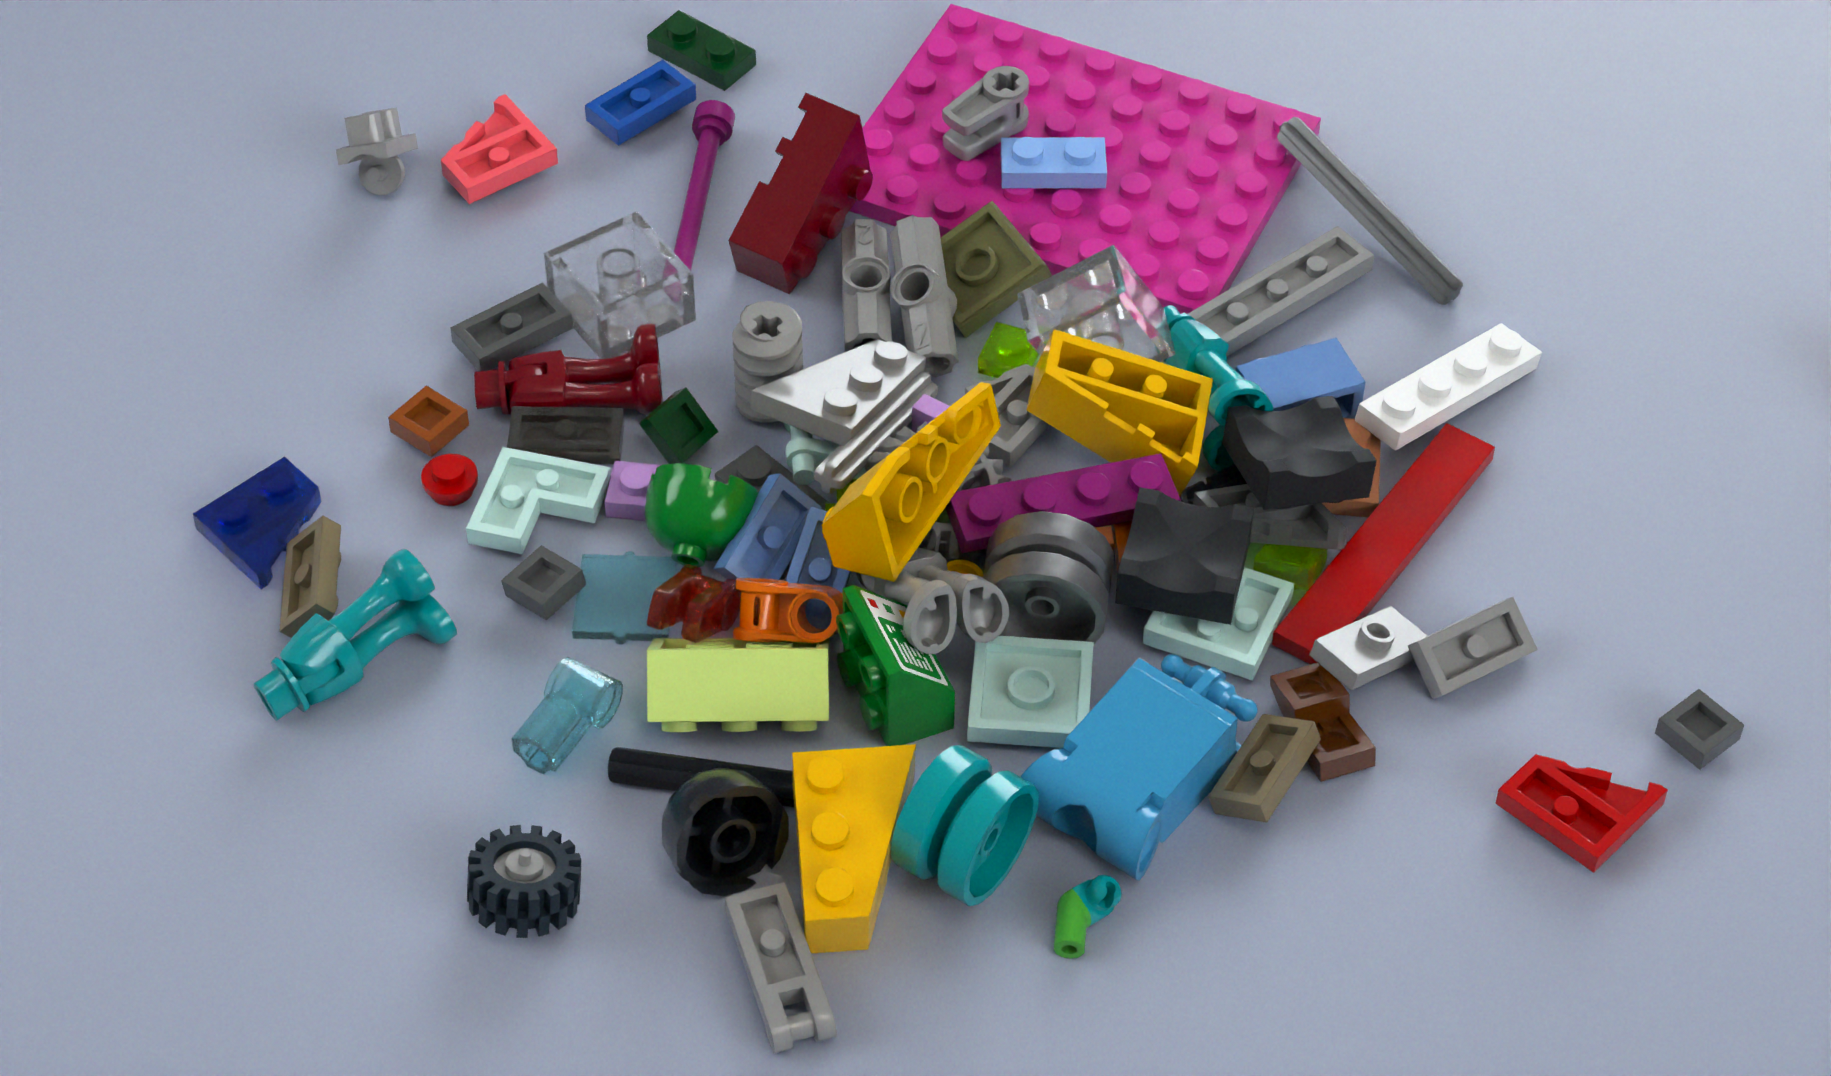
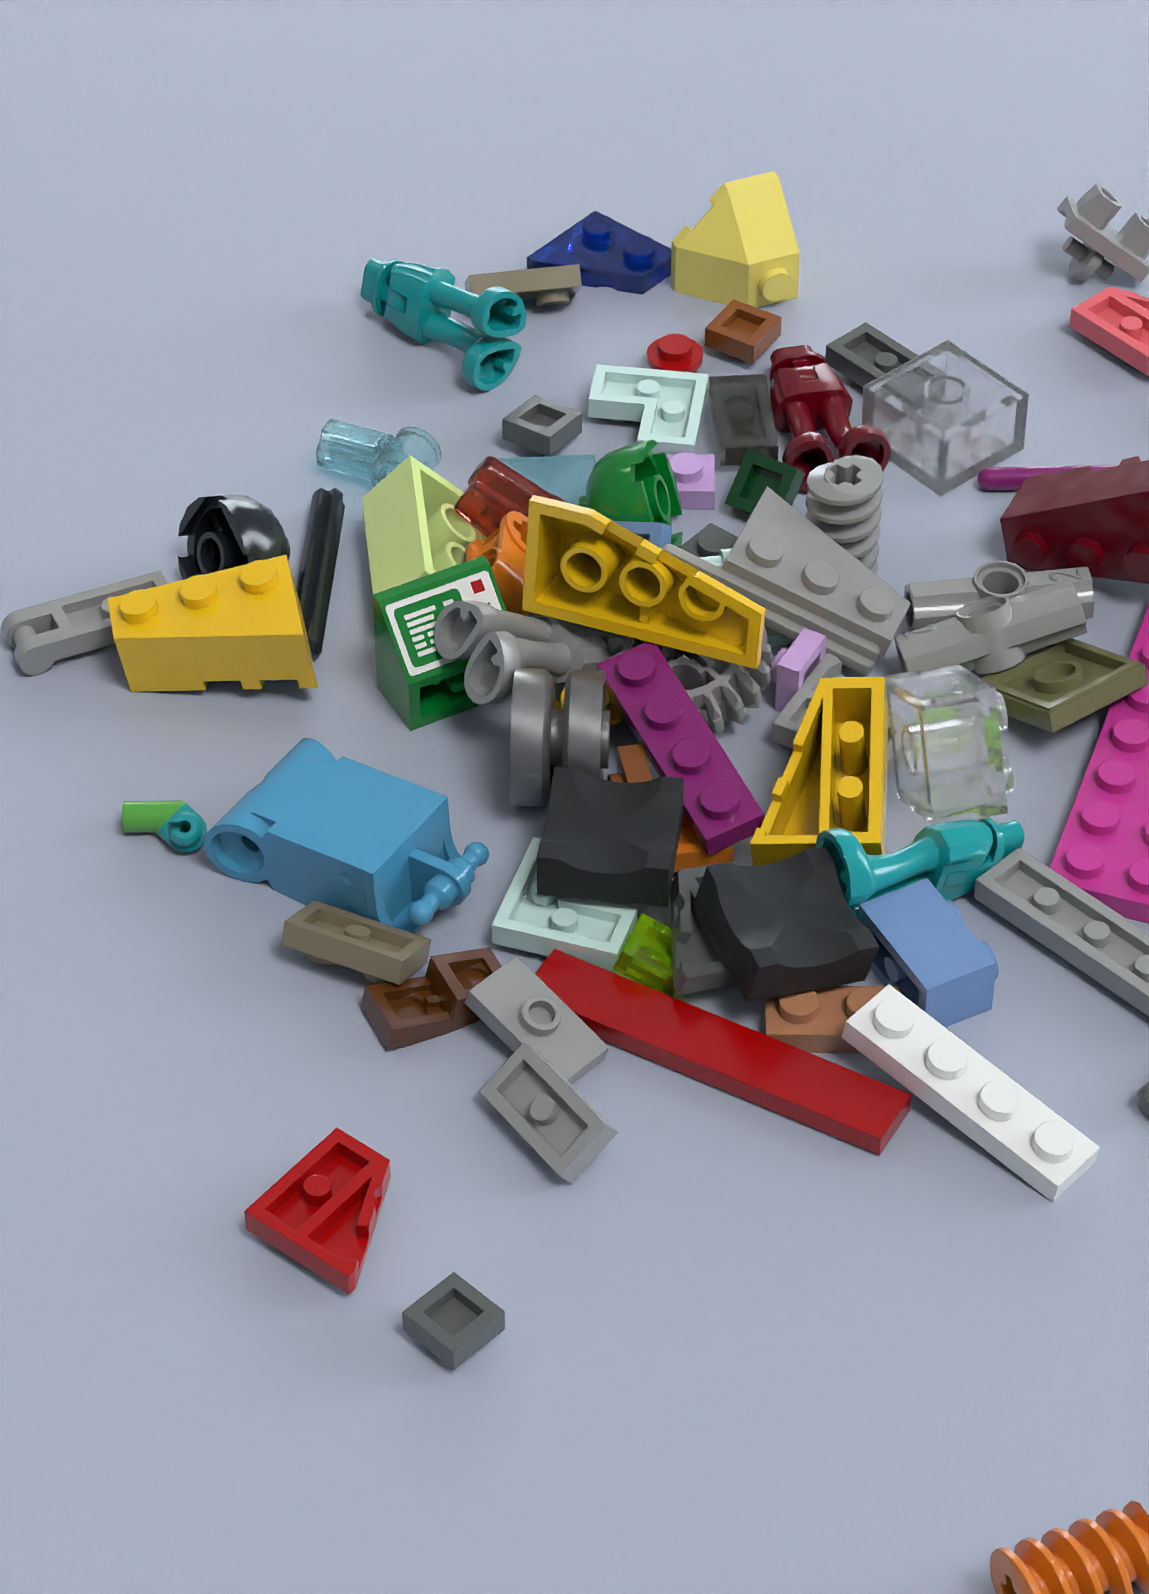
camera: 85 degrees right, 5 degrees down
black wheel [467,825,581,938] -> none
teal wheel [891,745,1039,906] -> none
light aqua plate [967,636,1094,748] -> none
none -> light yellow slope [671,171,800,308]

